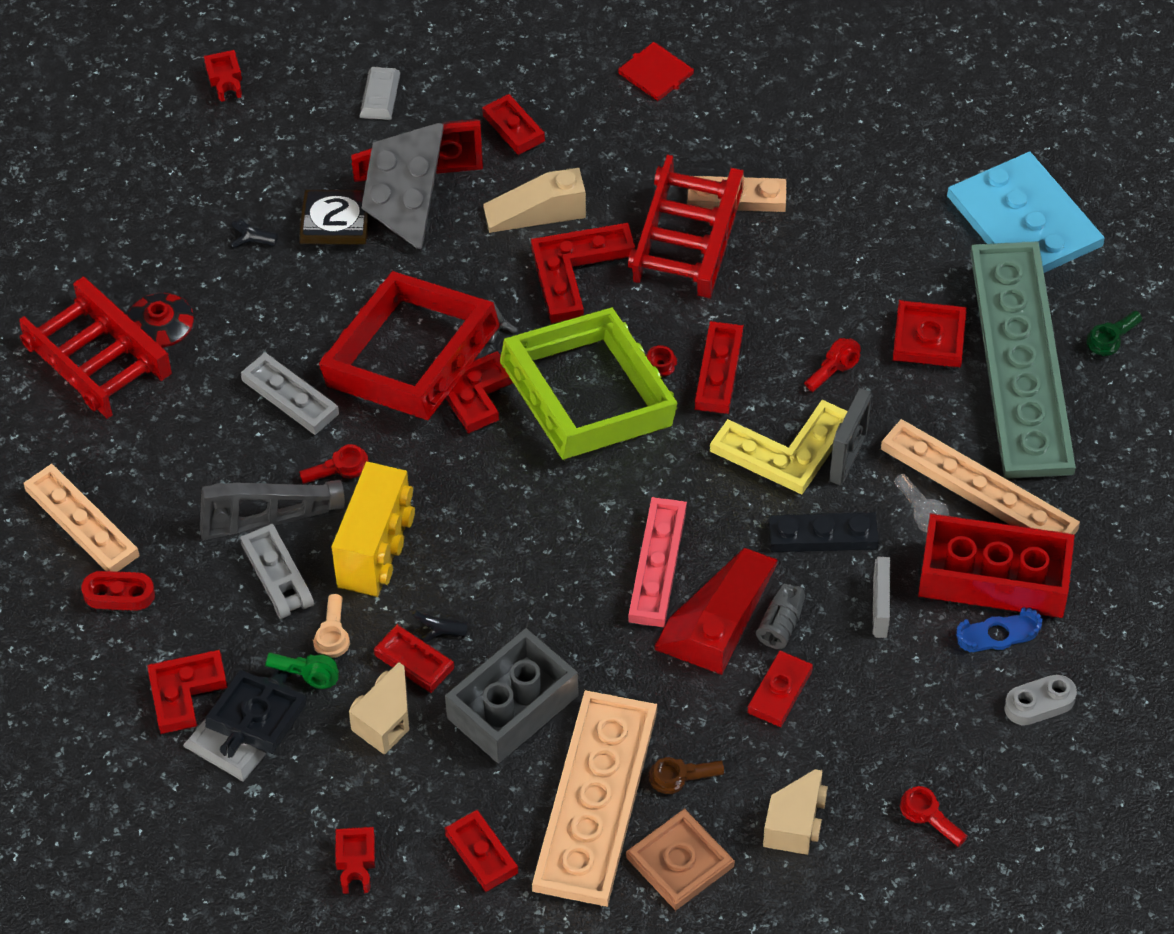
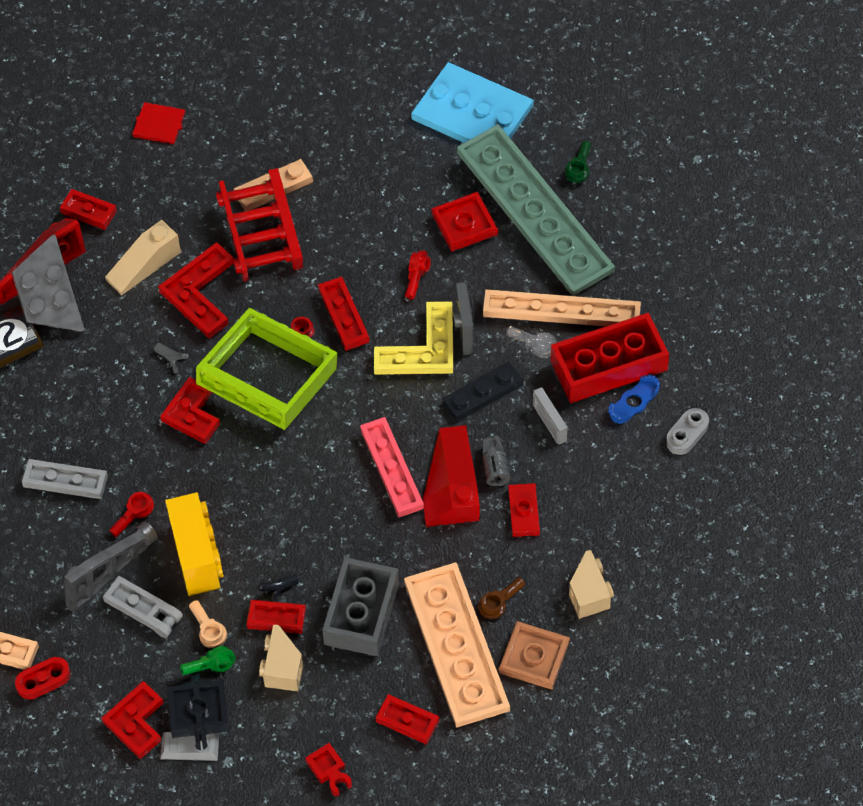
camera: 30 degrees left, 5 degrees up
red window [319,271,500,420] -> none
red plate [900,786,968,847] -> none

